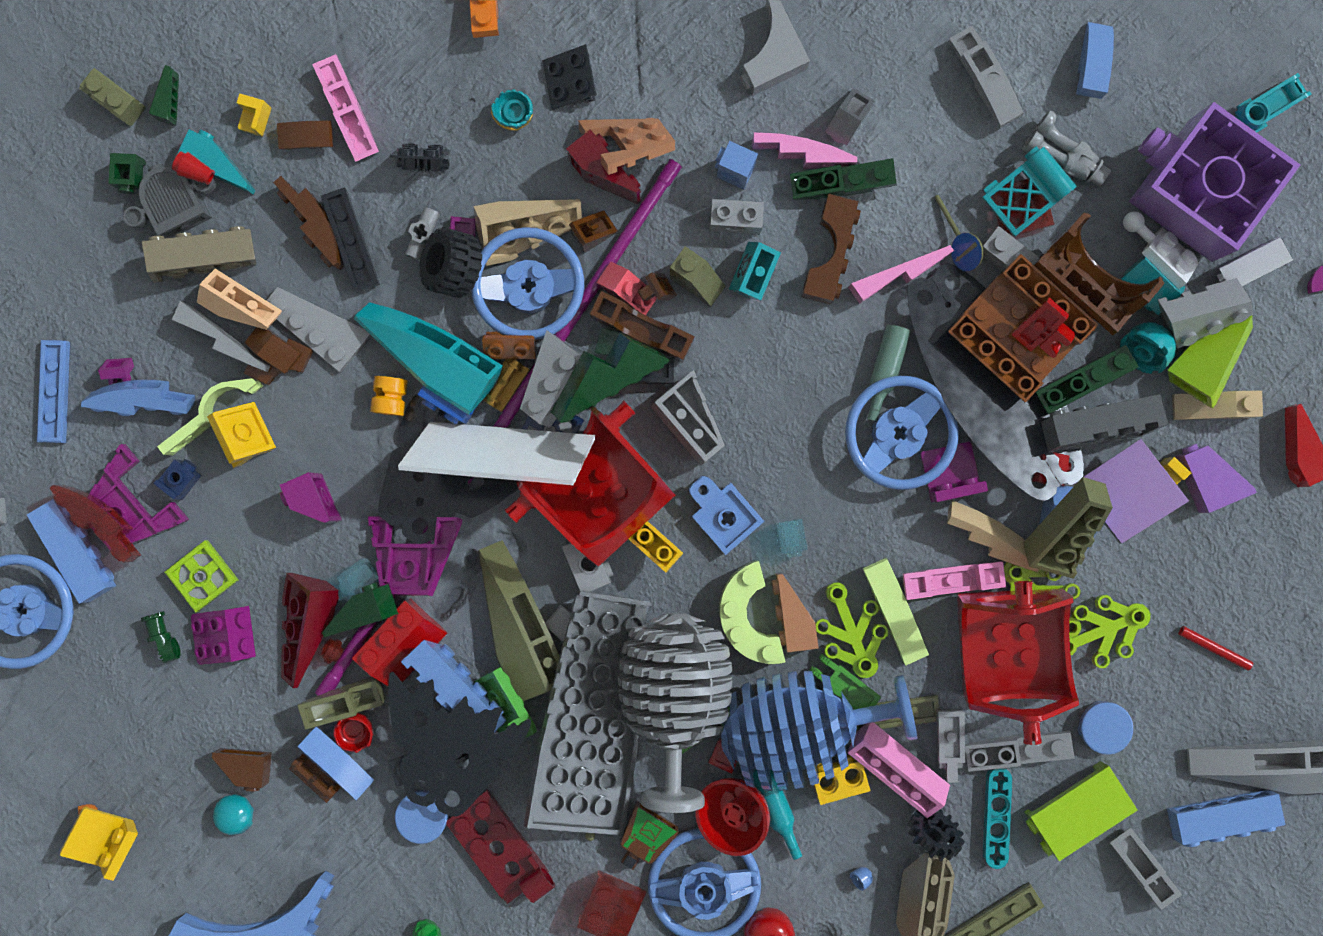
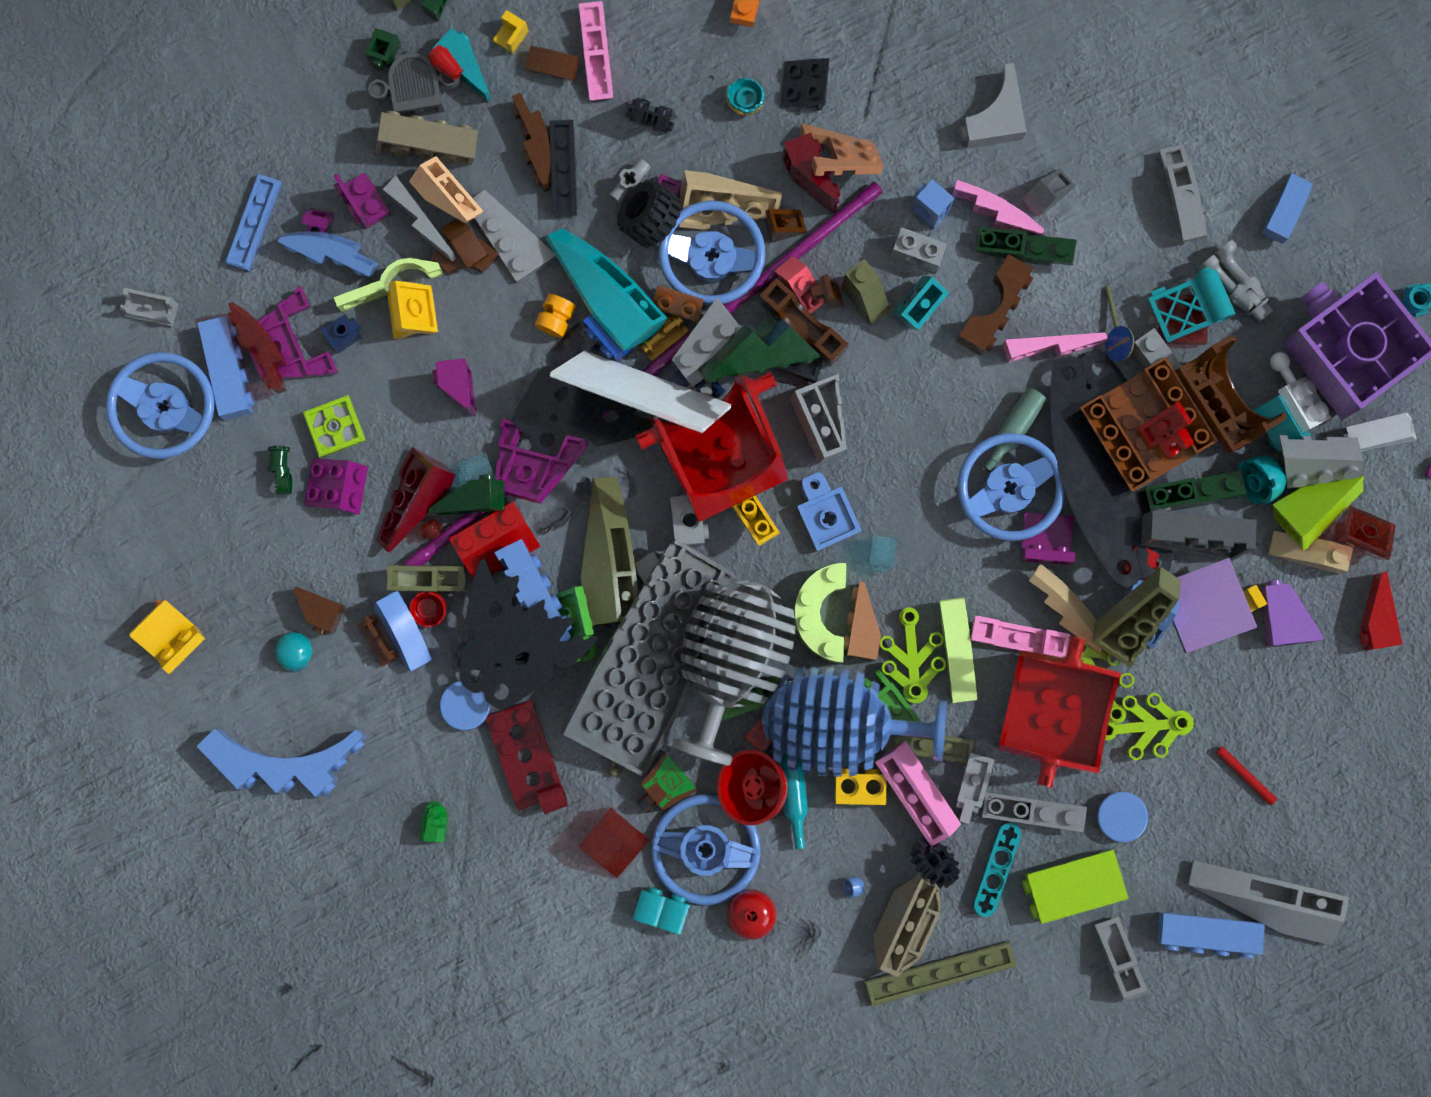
camera: 15 degrees right, 5 degrees down
none -> magenta bracket [333,172,391,229]
none -> clear red slope [1333,505,1396,560]

